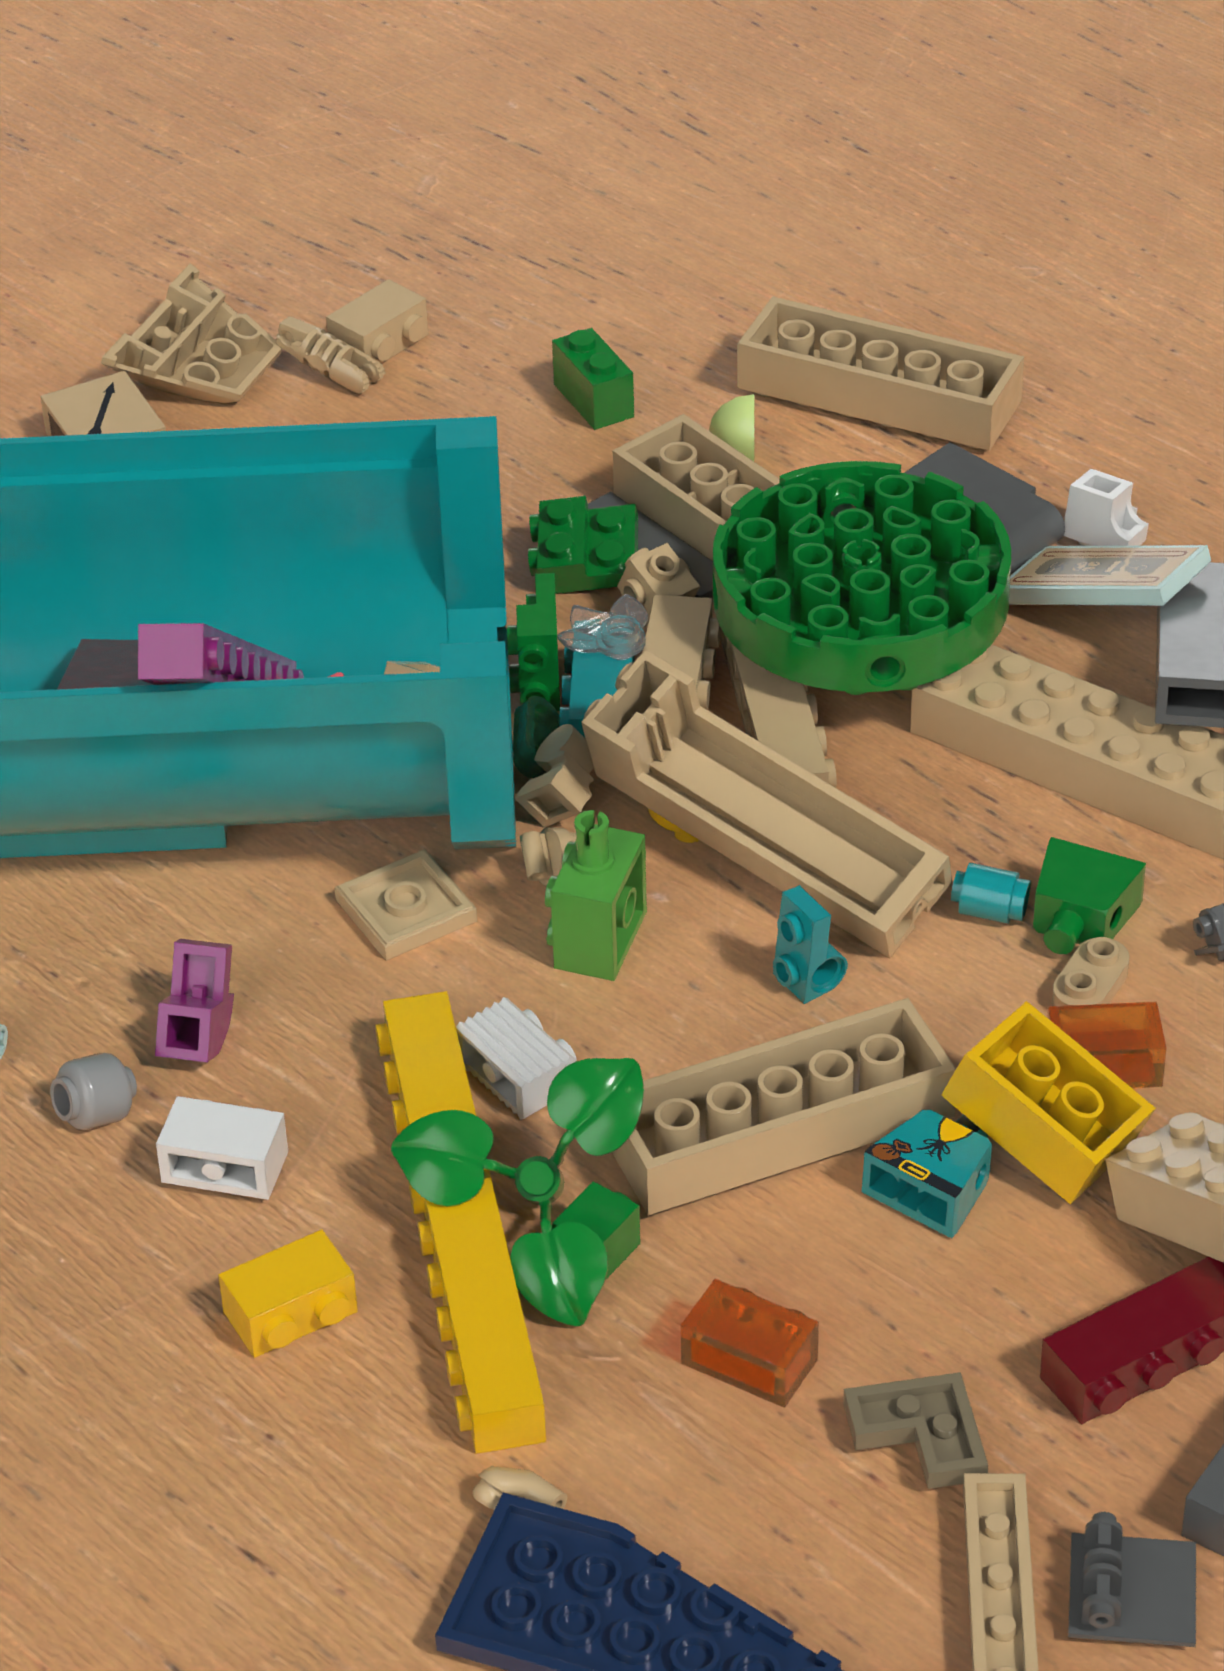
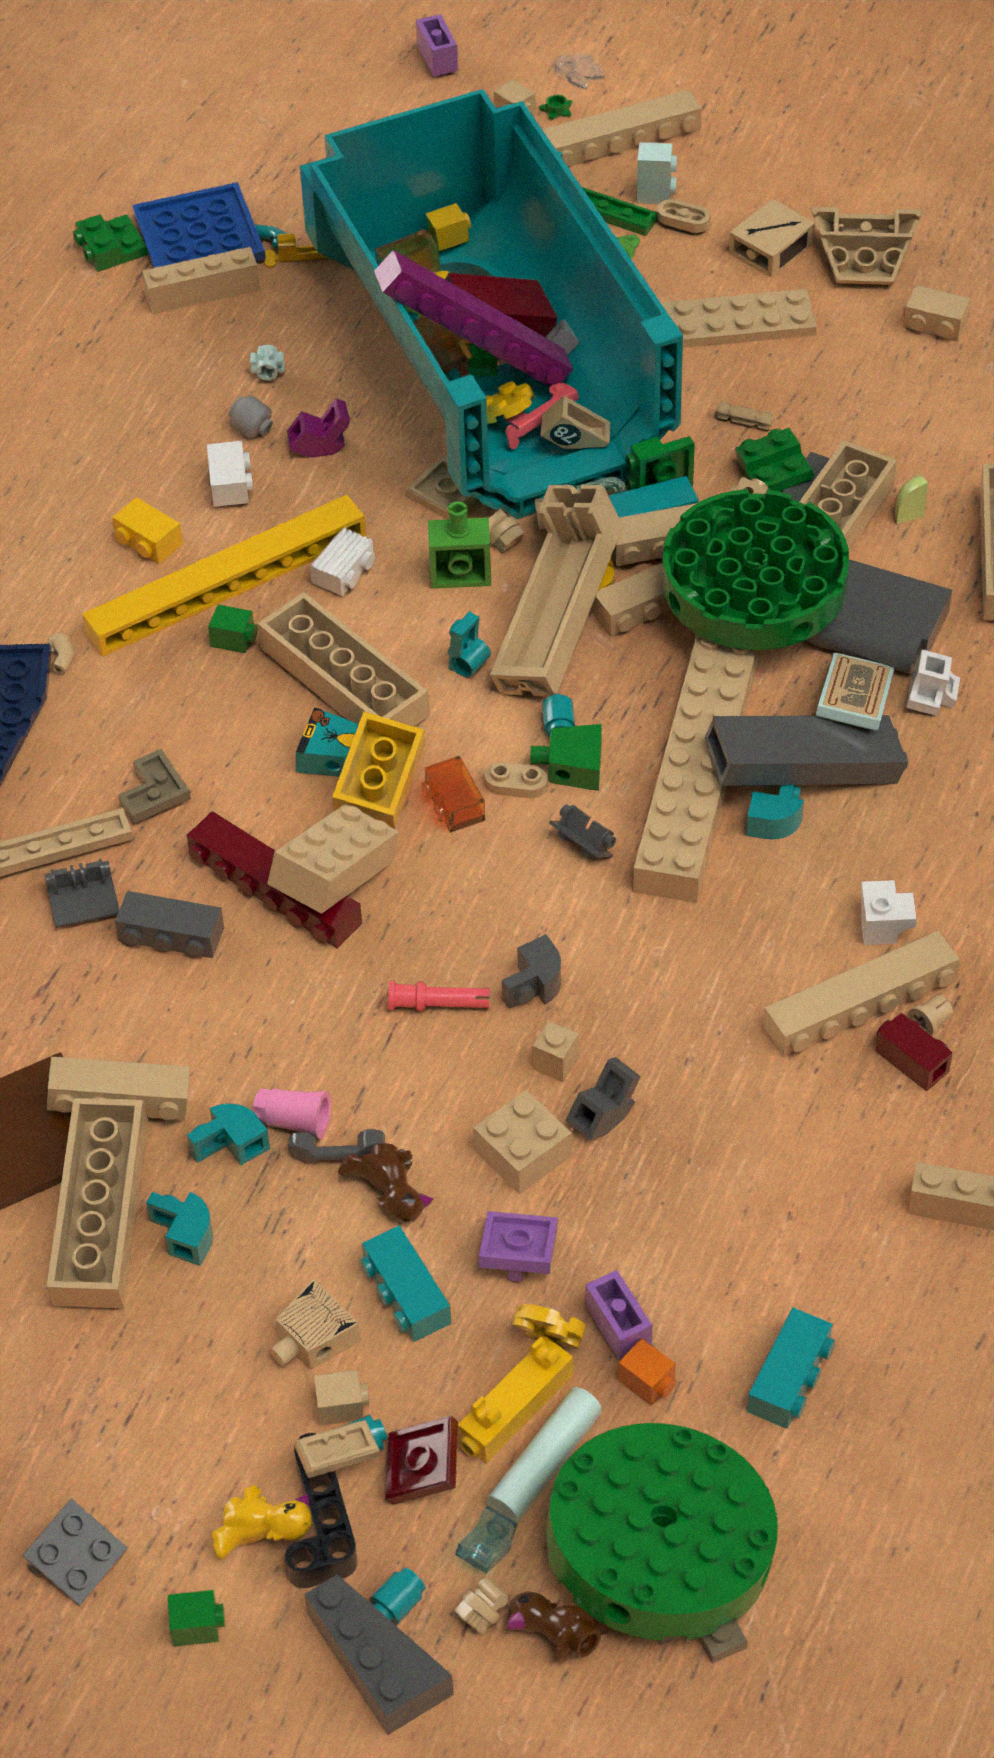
camera: 70 degrees right, 10 degrees up
tan hinge [276,316,386,394] -> none
green plant [391,1058,644,1327] -> none
green brick [552,327,634,430] -> none
clear plate [557,594,648,660] -> none
clear orange piece [680,1278,819,1408] -> none

